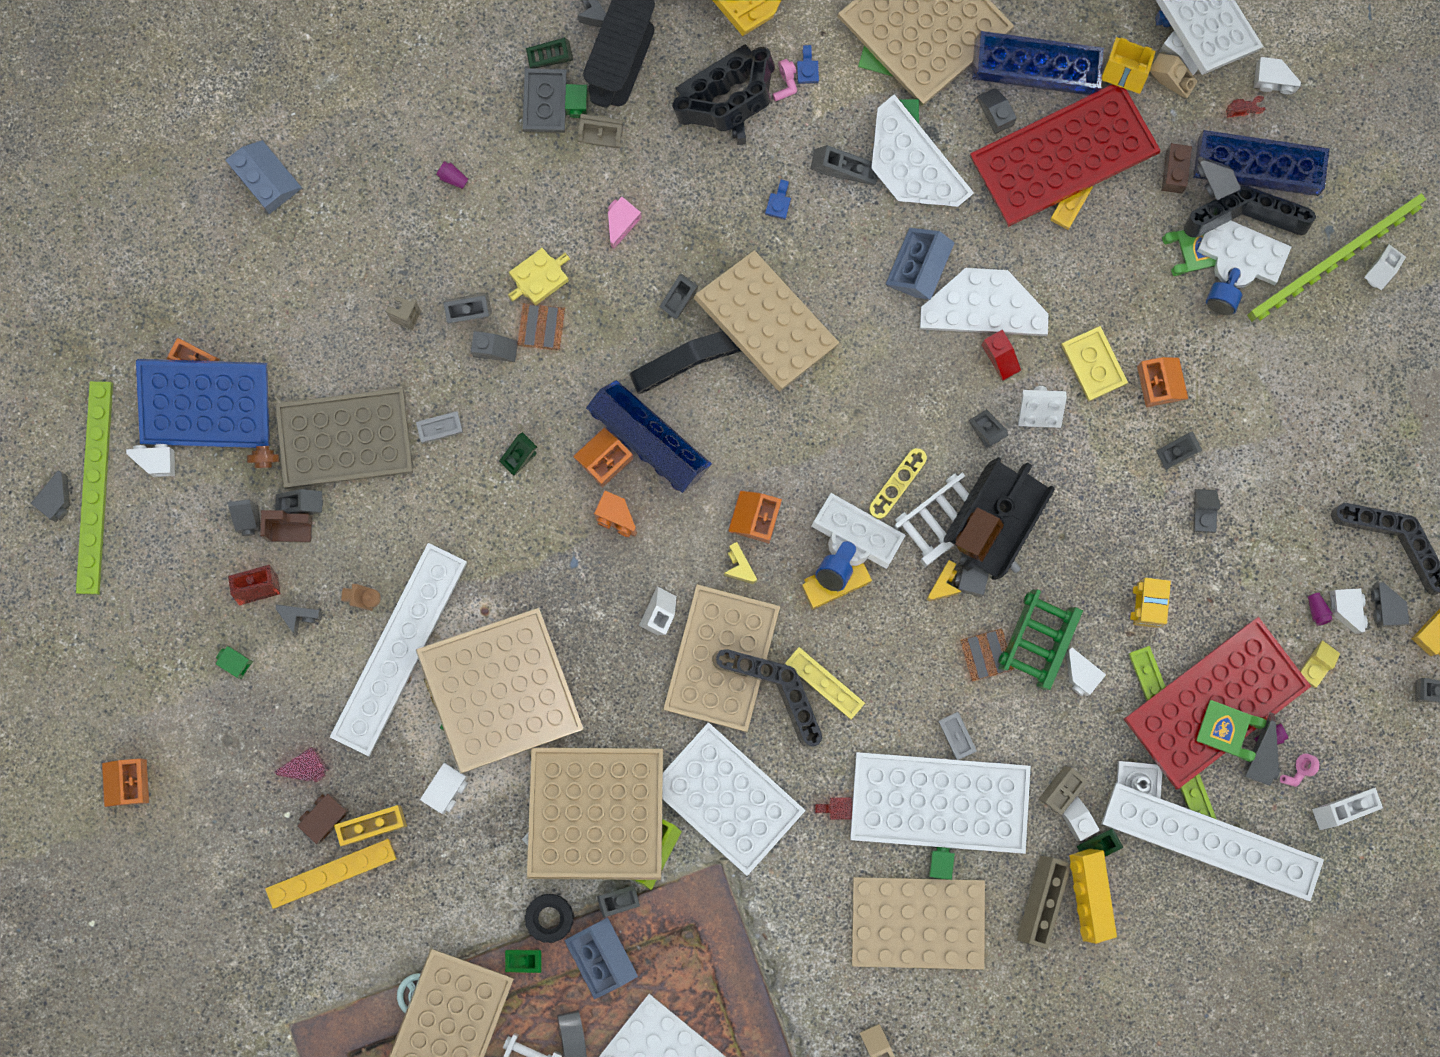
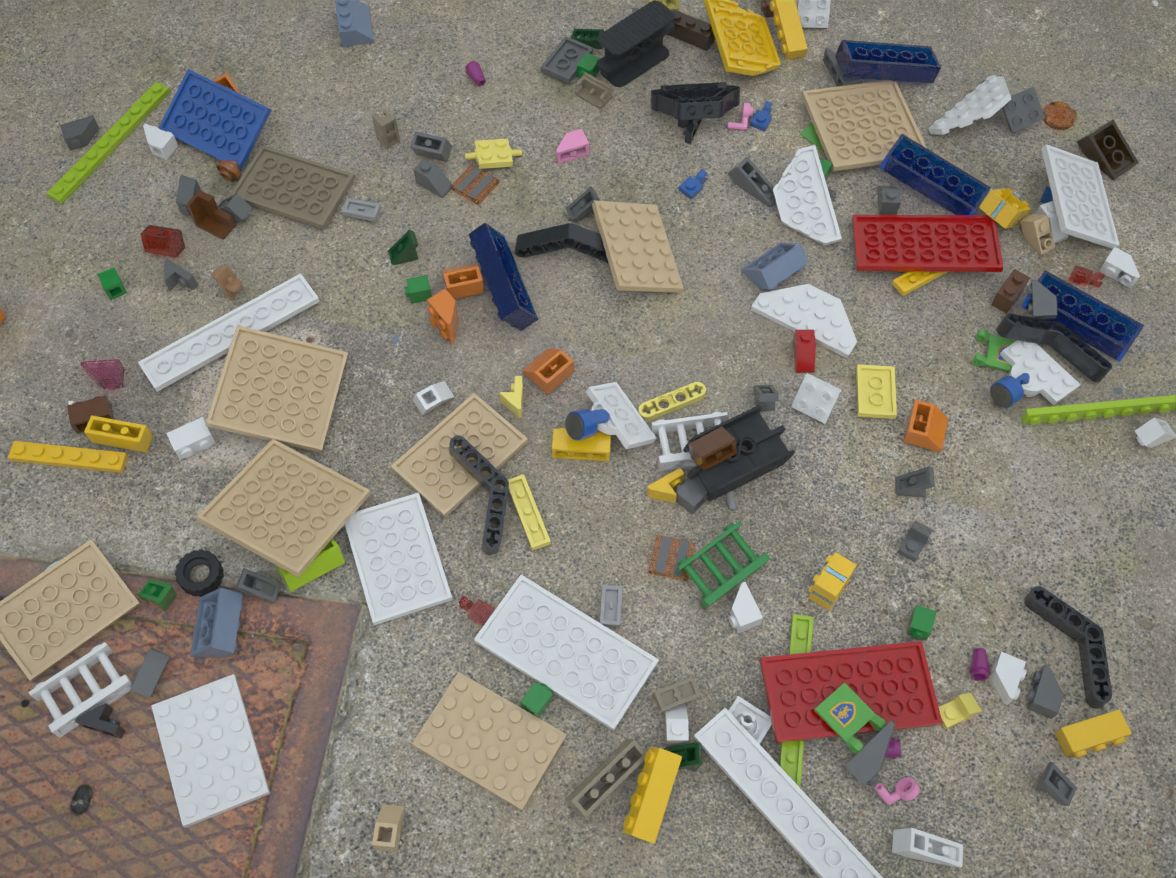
camera: 30 degrees right, 20 degrees down
none -> green brick [404,275,432,304]
none -> green brick [906,605,937,640]

